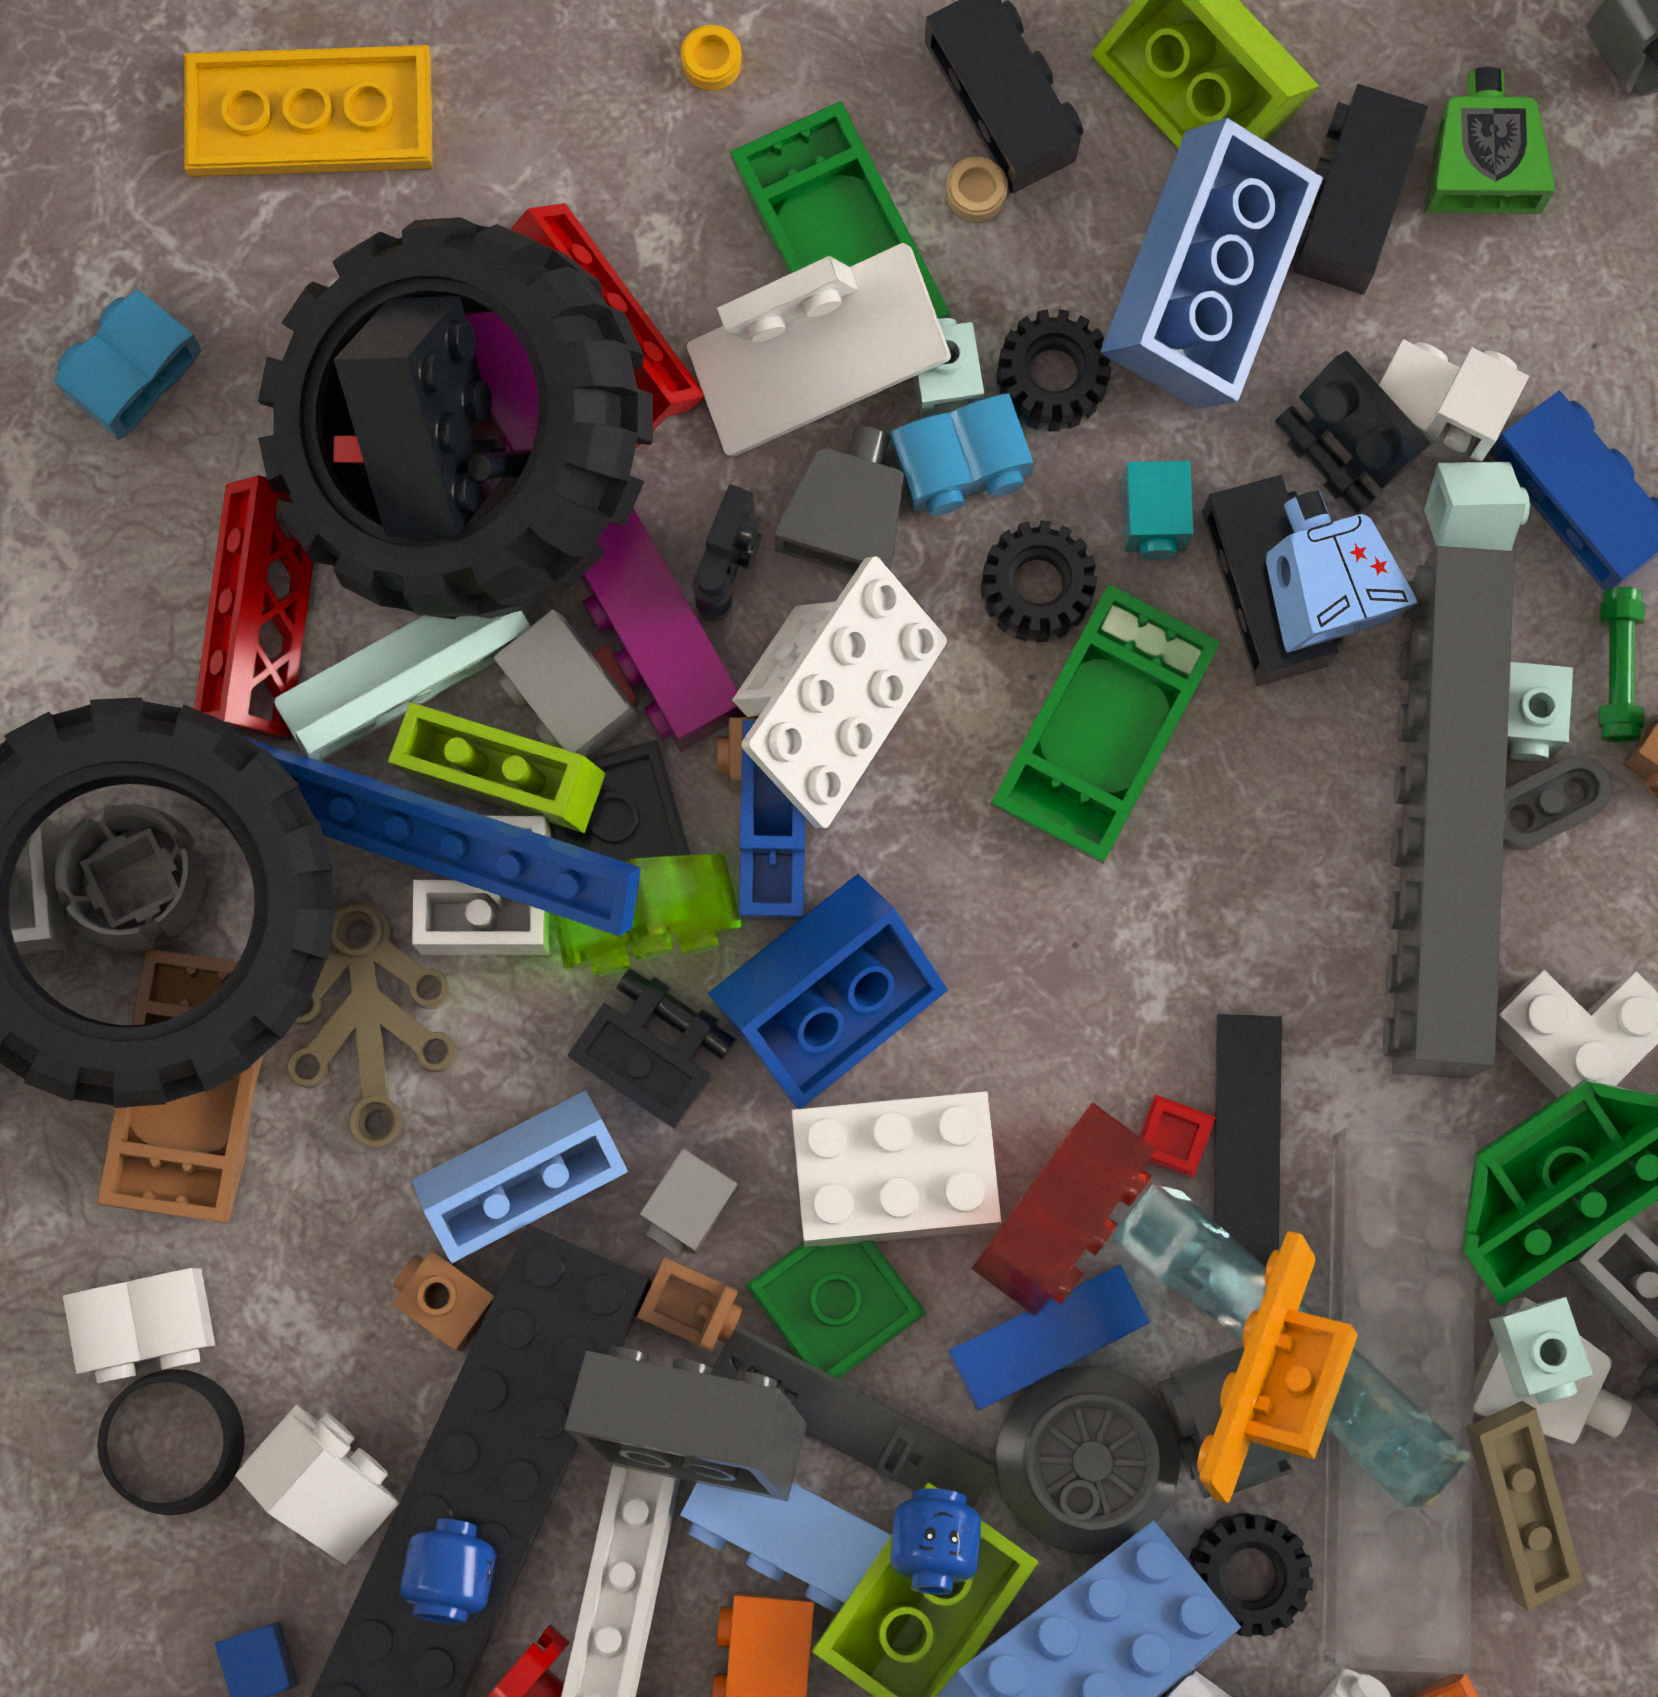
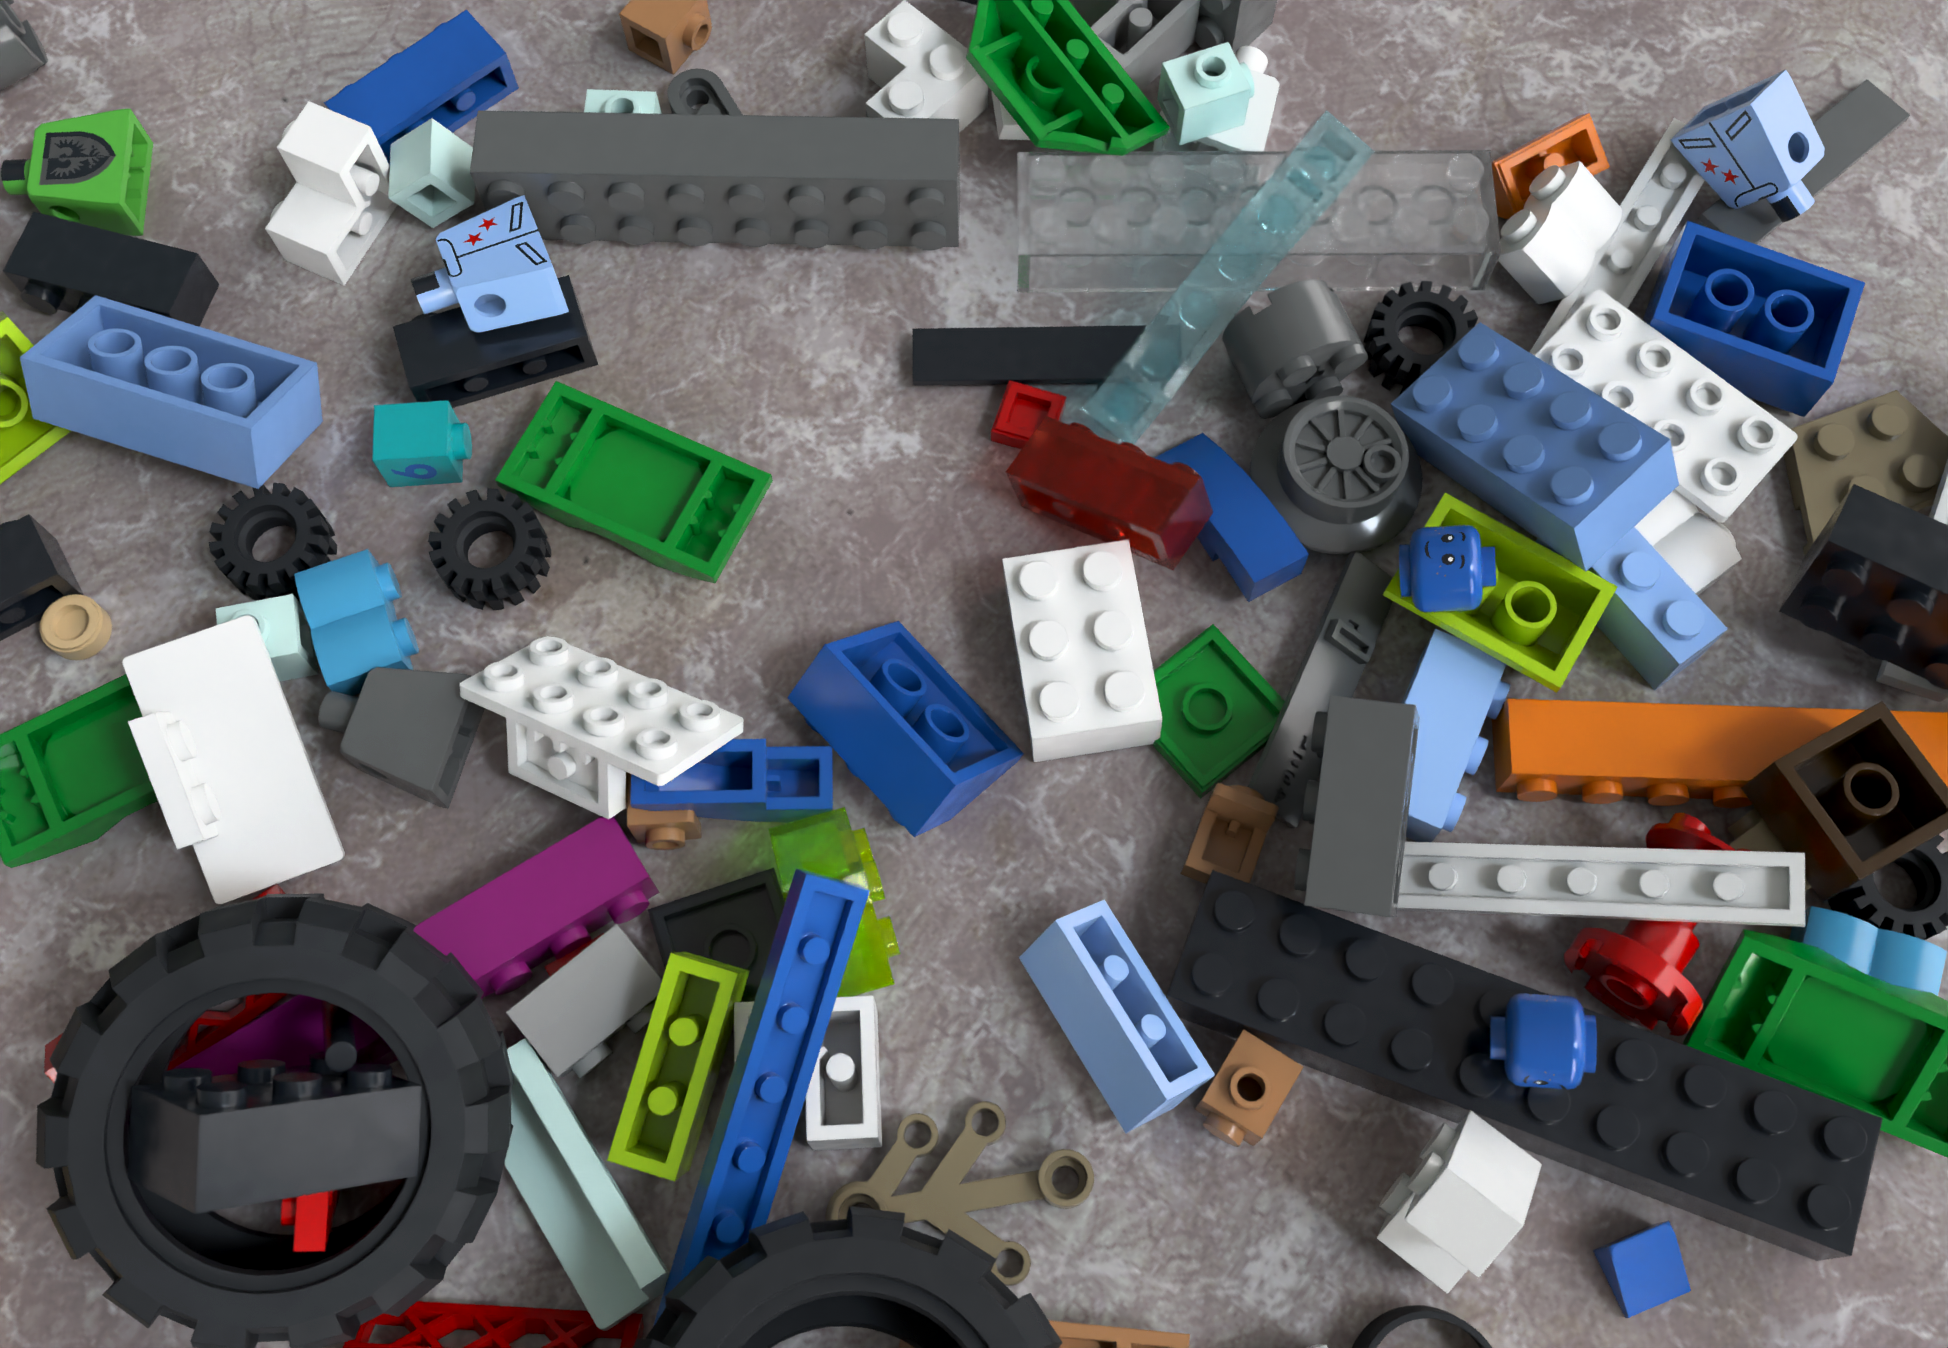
camera: 90 degrees left, 10 degrees down
black plate [567,968,736,1130] -> none
light grey brick [640,1148,739,1256] -> none
black plate [693,484,762,622] -> none
light orange bracket [1197,1231,1358,1503] -> none
black plate [1275,350,1431,514] -> none
dark tan plate [1466,1401,1583,1610] -> none
green bar [1599,587,1645,743] -> none

